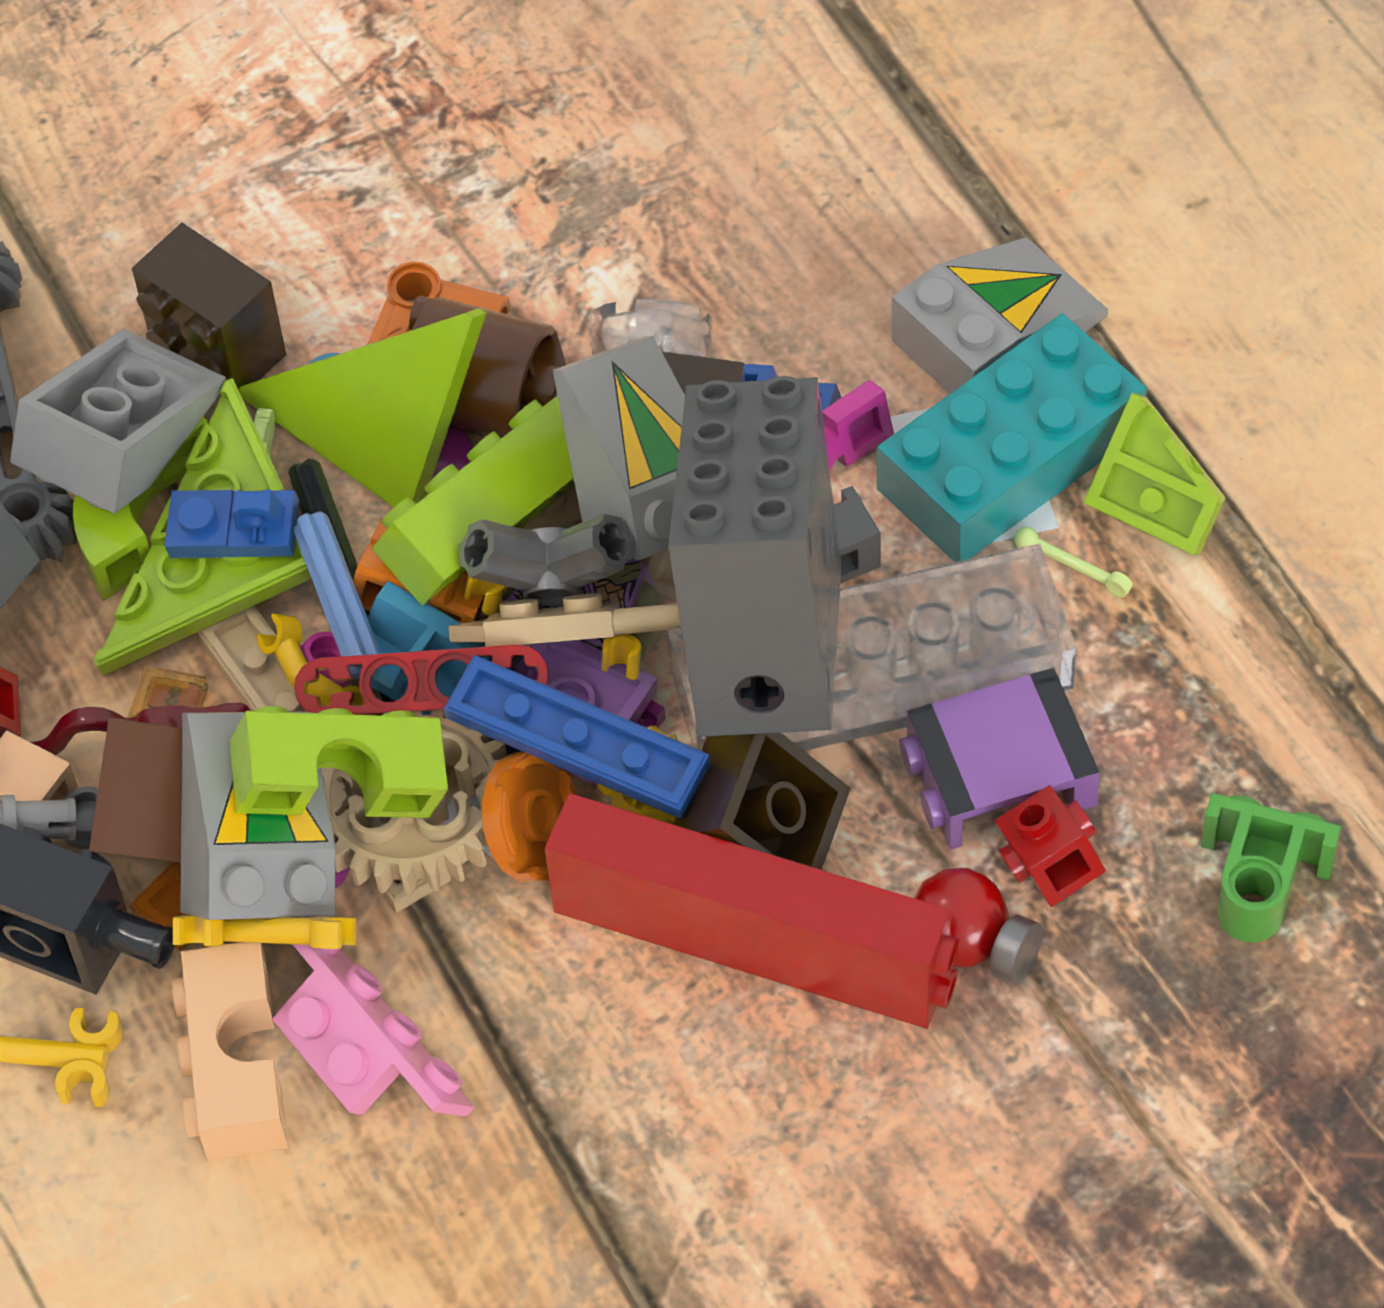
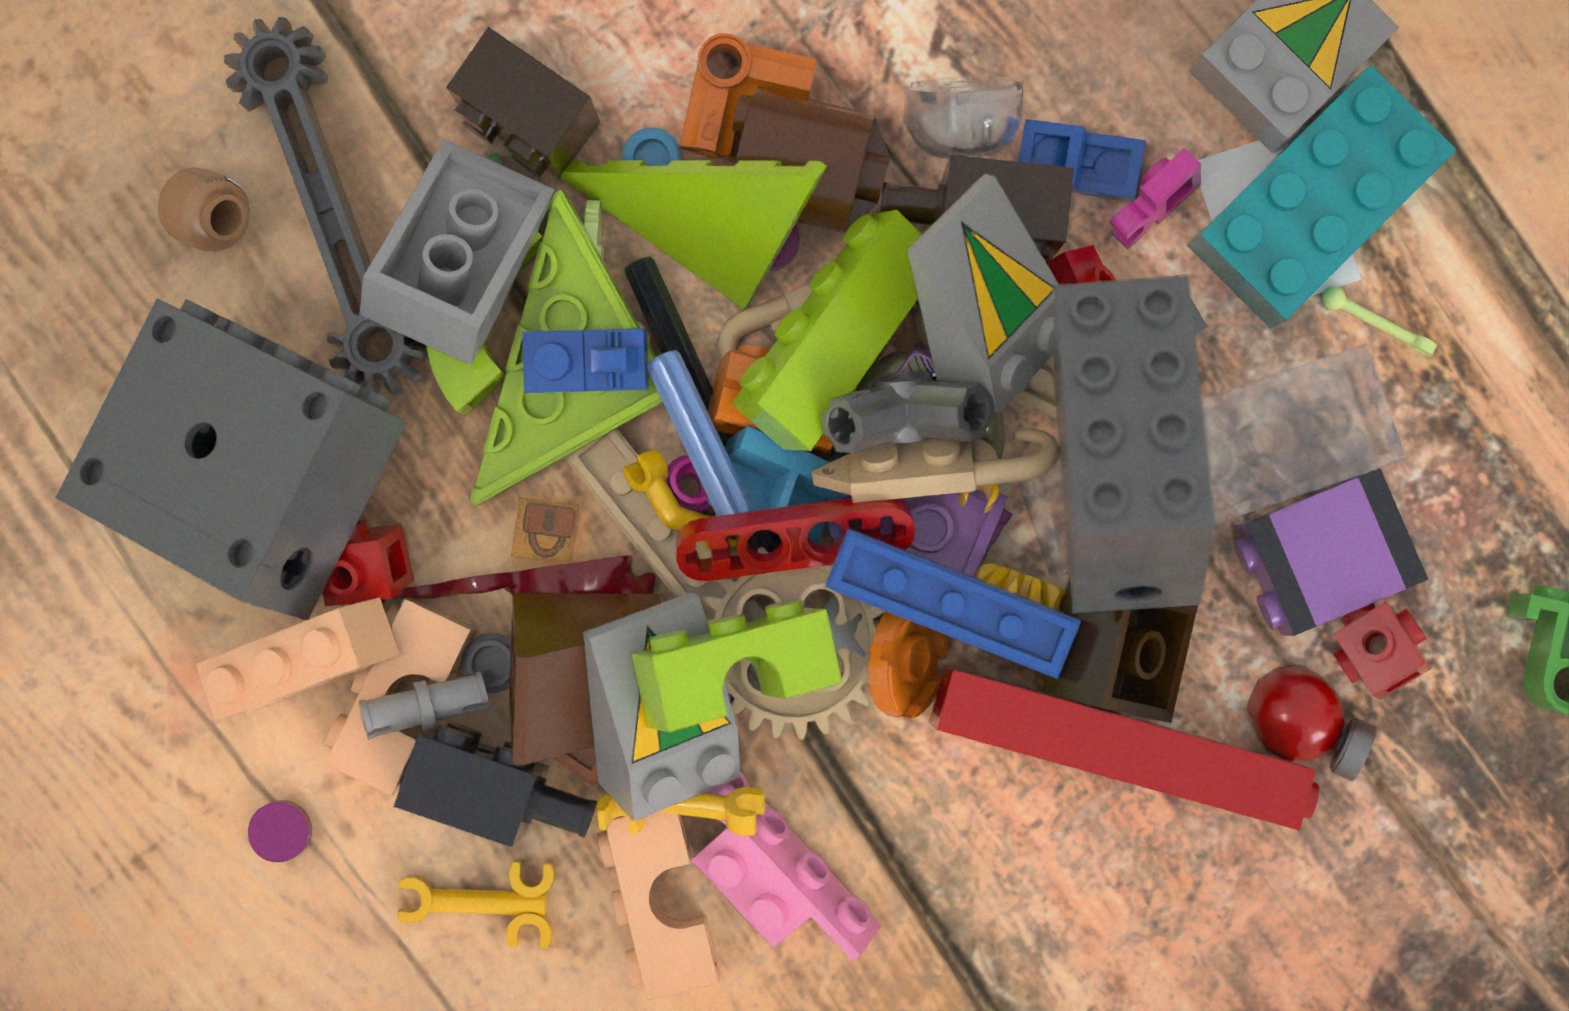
camera: 10 degrees left, 30 degrees up
lime wing [1083,393,1226,555] -> none

